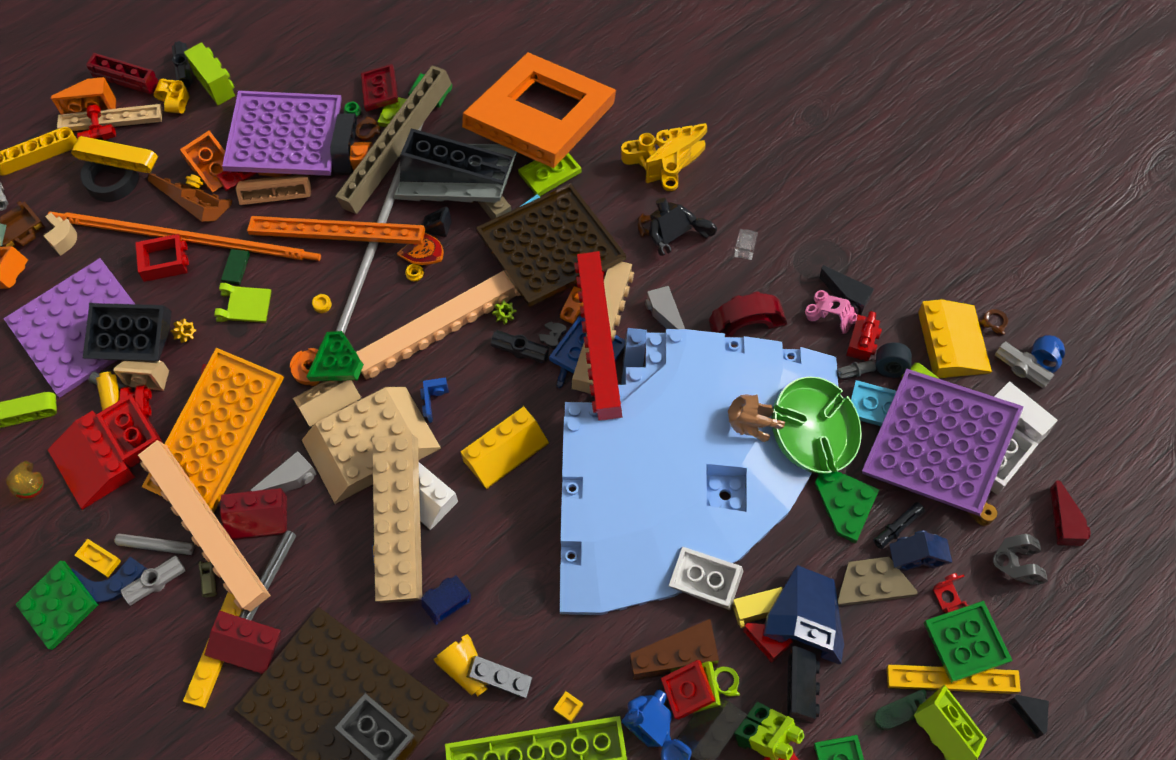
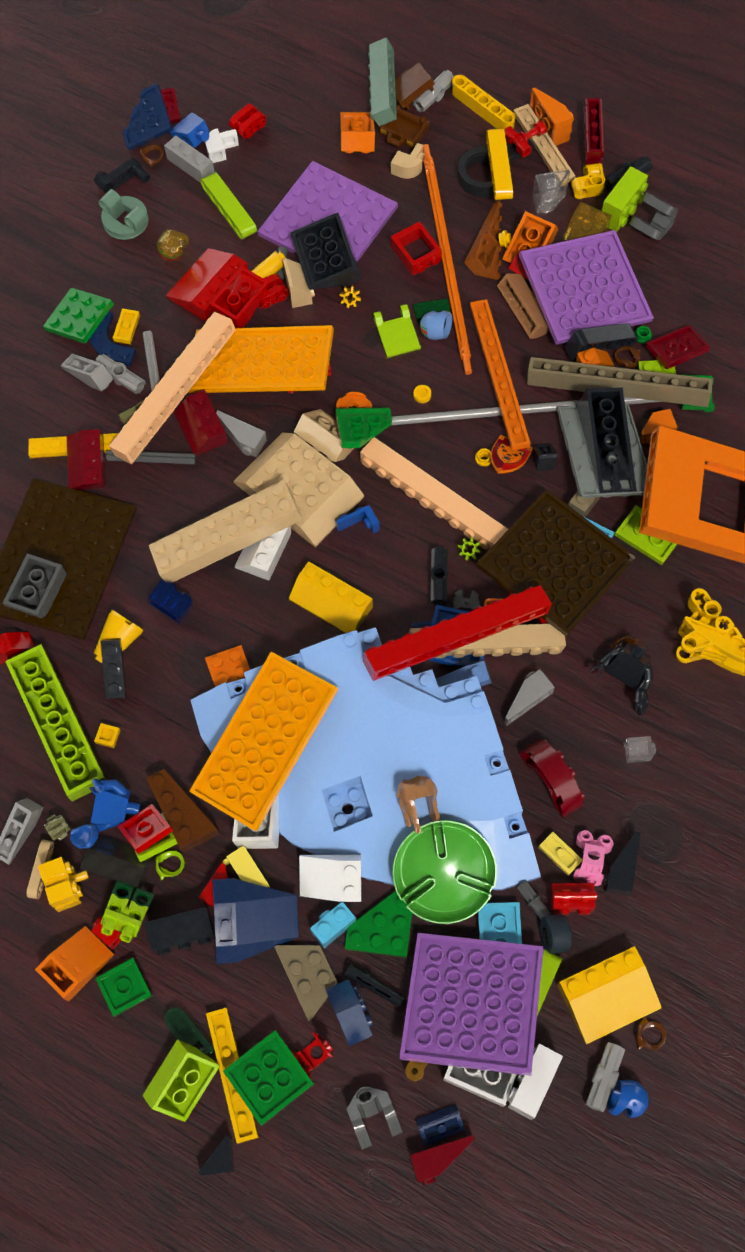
camera: 70 degrees right, 5 degrees up
none -> light grey slope [61,354,113,391]
none -> light orange plate [189,652,339,831]
none -> orange plate [205,645,250,687]
none -> white slope [299,855,361,902]
none -> medium azure brick [310,902,356,949]
none -> dark blue slope [415,1105,465,1146]
none -> medium blue helmet [420,311,452,340]
none -> clear slope [532,170,570,213]
none -> light yellow plate [538,832,583,876]
none -> clear yellow slope [563,202,612,241]
none -> dark grey piece [629,192,678,240]
none -> orange slope [639,409,677,444]

